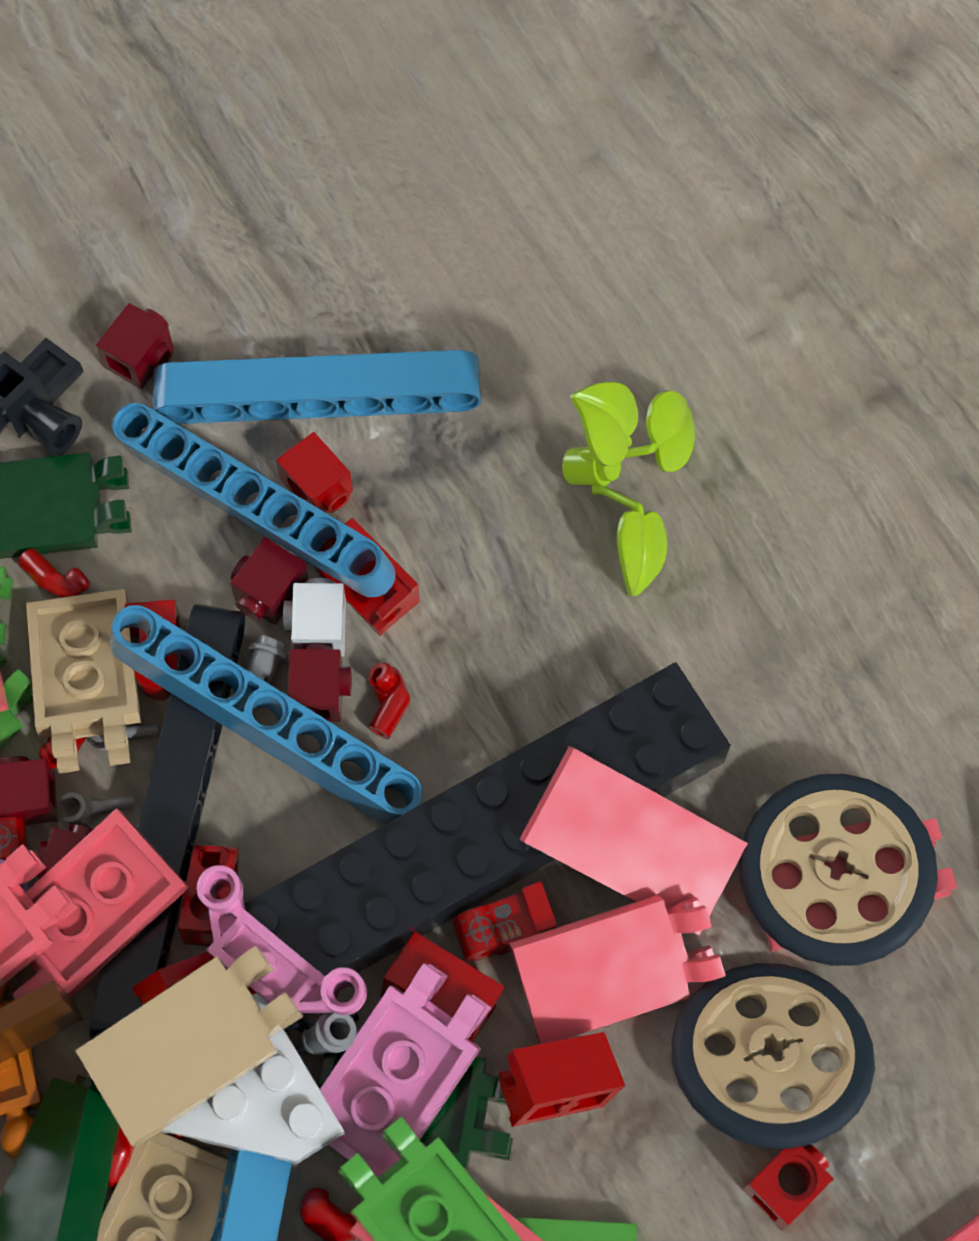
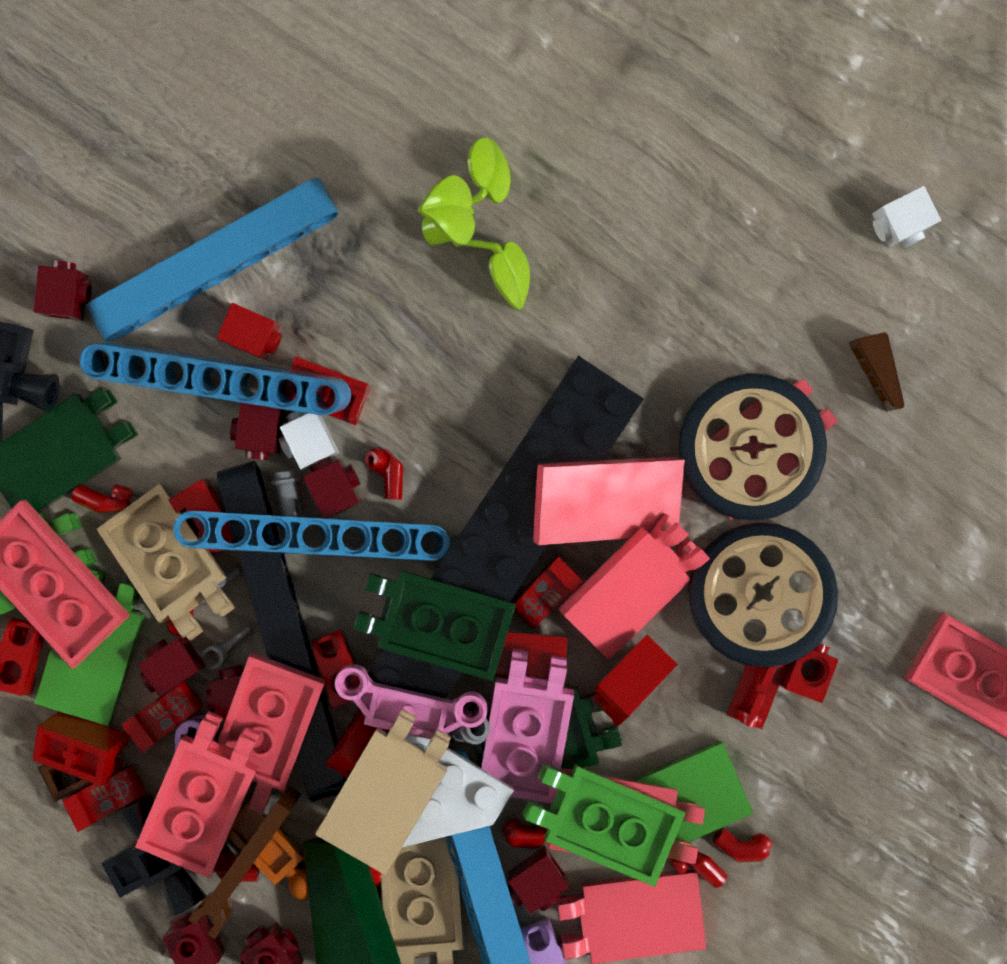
camera: 20 degrees left, 20 degrees up
none -> dark green tile [354,570,516,681]
none -> red hinge [726,664,788,729]

